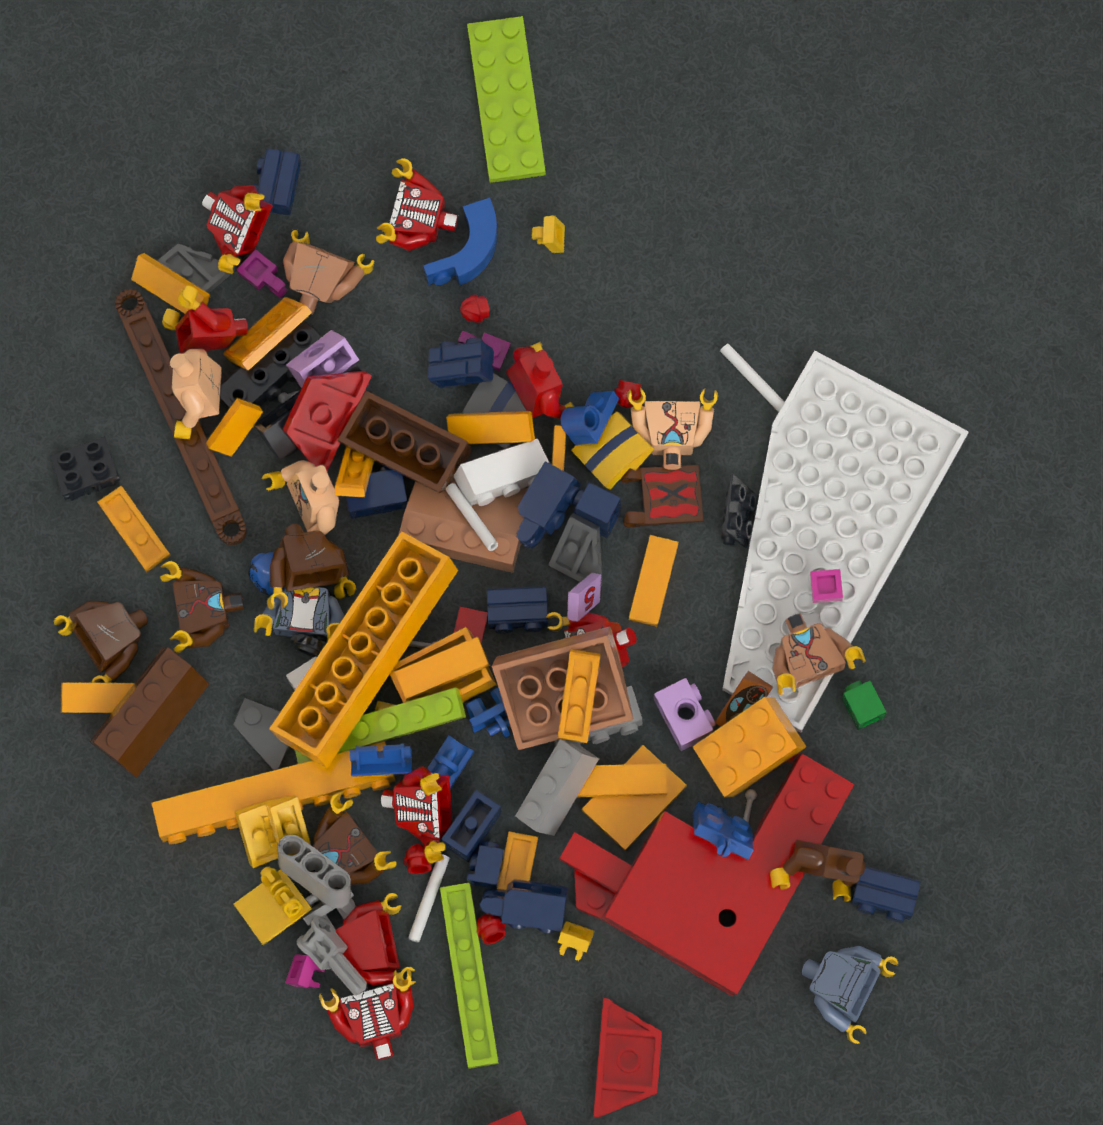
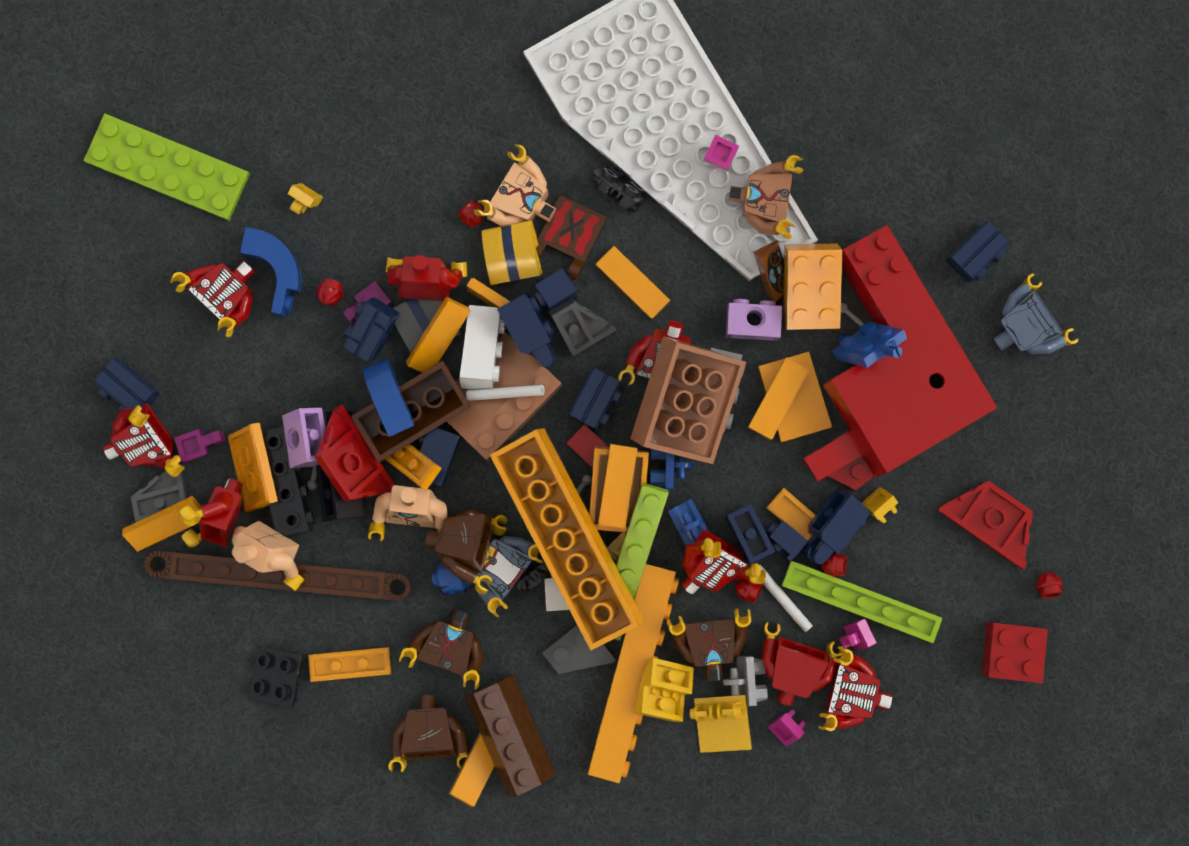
camera: 65 degrees left, 10 degrees up
light orange tile [206,398,263,457] -> none
light grey beam [278,835,351,908] -> none
nougat torso [283,230,374,315] -> none
light grey connector [296,916,367,995] -> none
blue hinge [350,743,412,777] -> none
light grey brick [515,739,599,836] -> none
light orange tile [557,649,601,743] -> none
blue plate [561,391,619,445] -> none
lavender tile [567,573,601,622] -> none
white piece [720,343,785,412] -> none
reddish brown torso [770,839,865,902] -> none
green brick [842,680,886,730] -> none
none -> blue arch [363,358,414,437]
none -> dark pink tile [839,618,877,651]

